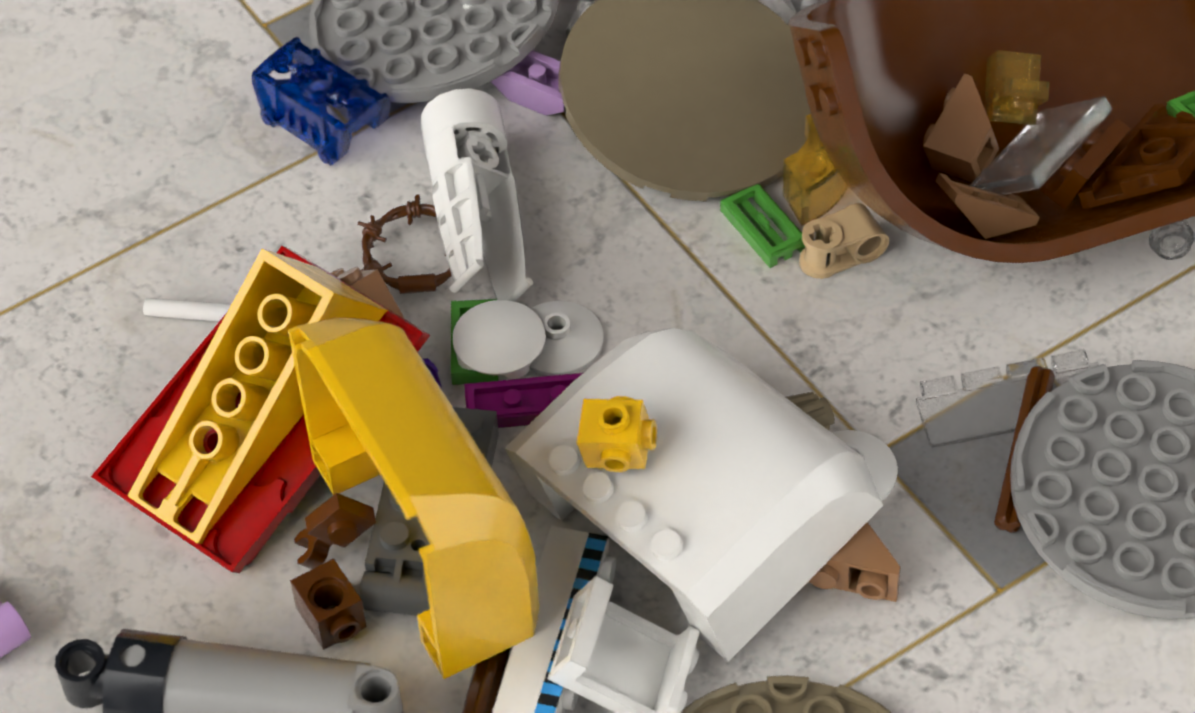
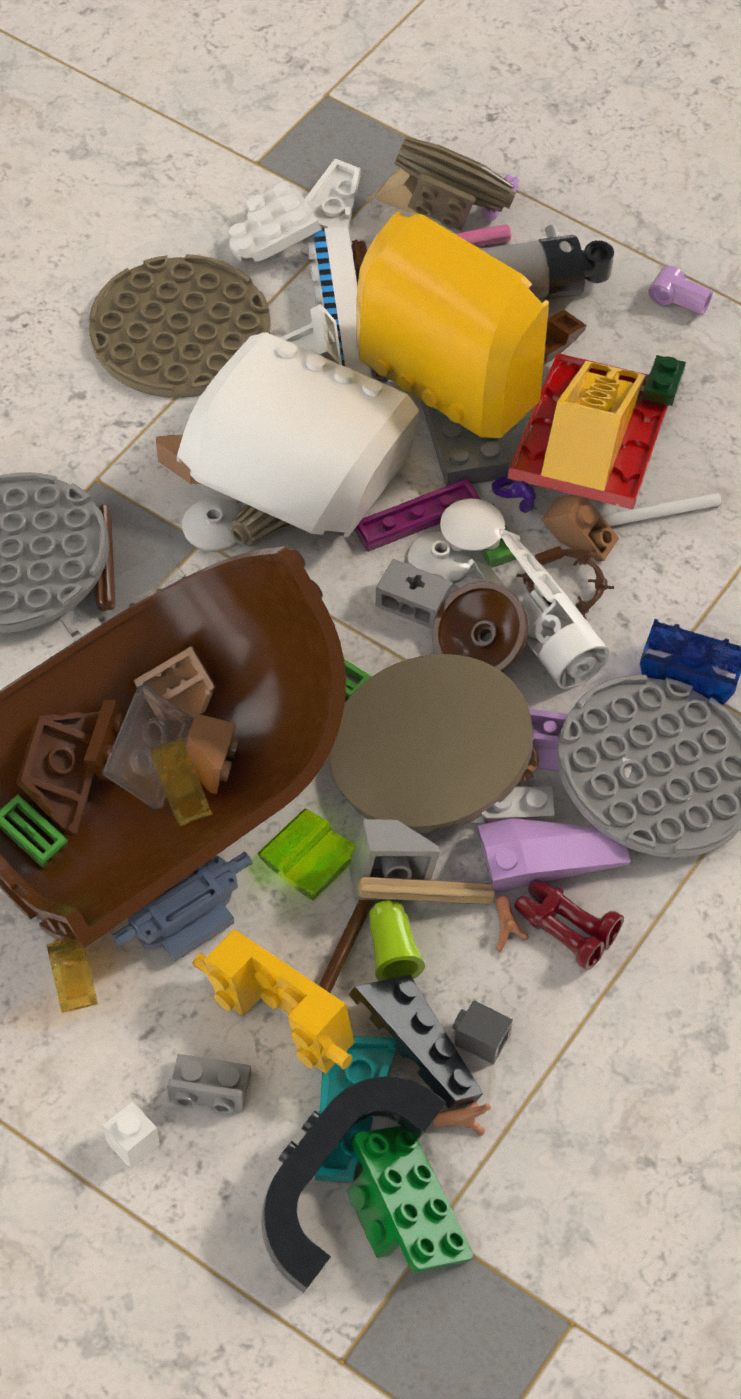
camera: 155 degrees right, 5 degrees up
yellow brick [577,396,657,472] -> none
none -> light grey brick [375,559,452,629]
none -> reddish brown dish [432,582,528,672]
none -> reddish brown slope [544,310,587,364]
none -> dark green plate [642,355,686,406]

